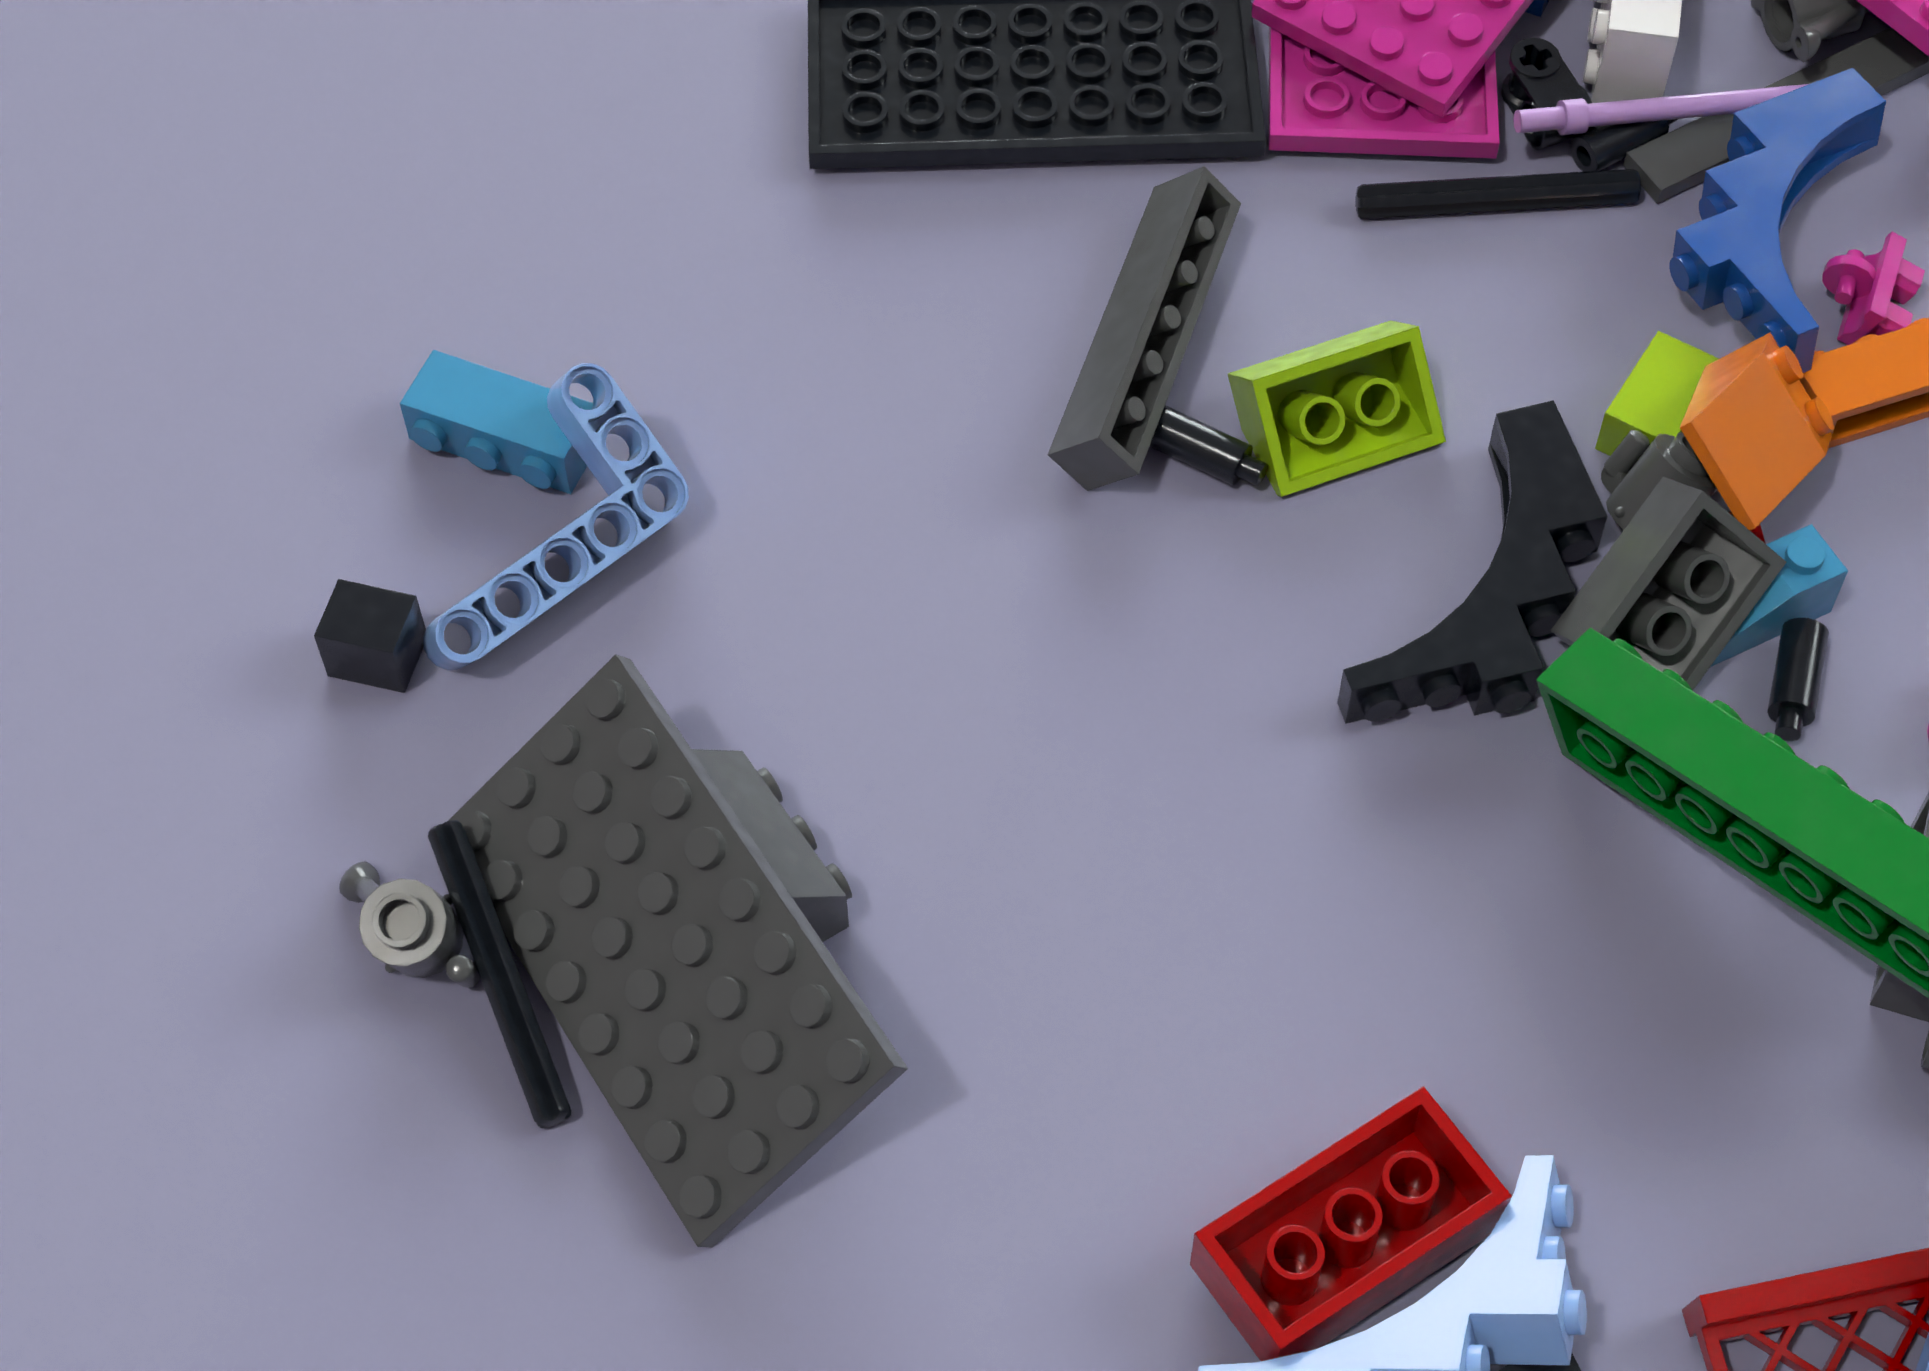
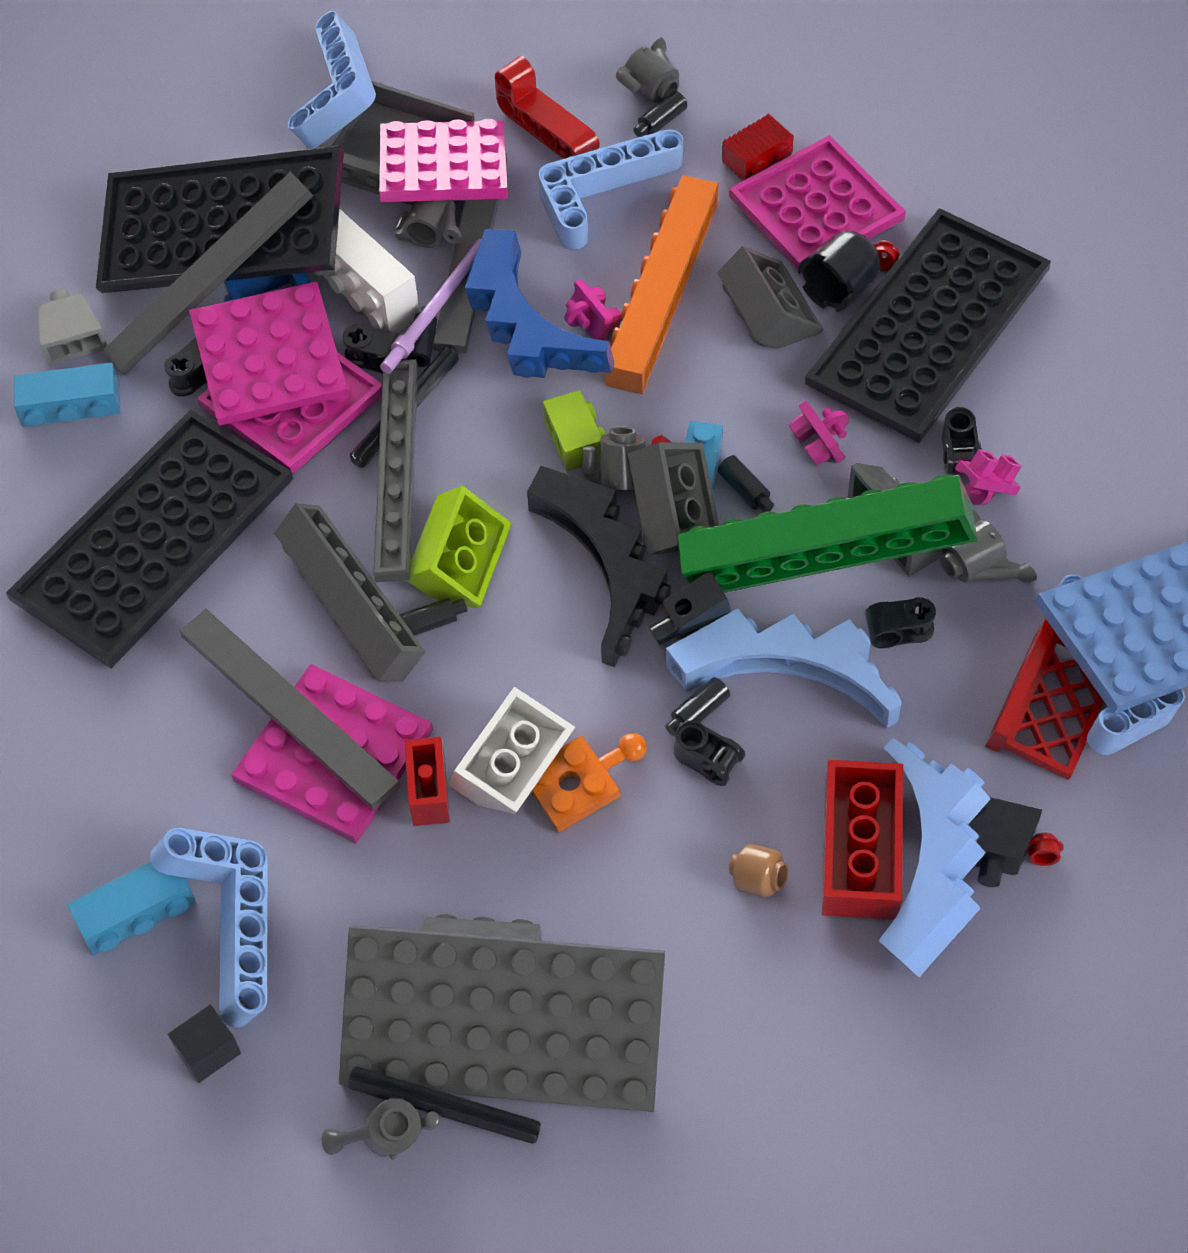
camera: 50 degrees left, 0 degrees up
orange slope [1680,332,1834,530] -> none
none -> dark grey tile [179,609,400,811]
none -> dark pink plate [231,664,433,843]
none -> dark grey tile [373,360,418,582]
none -> red brick [404,737,450,826]
none -> white slope [448,687,575,814]
none -> orange plate [531,733,647,833]
none -> black torso [649,571,731,646]
none -> black cylinder [665,677,730,736]
none -> light blue arch [666,608,901,729]
none -> black piece [674,721,746,786]
none -> medium nougat head [729,844,788,897]
none -> black piece [865,597,936,649]

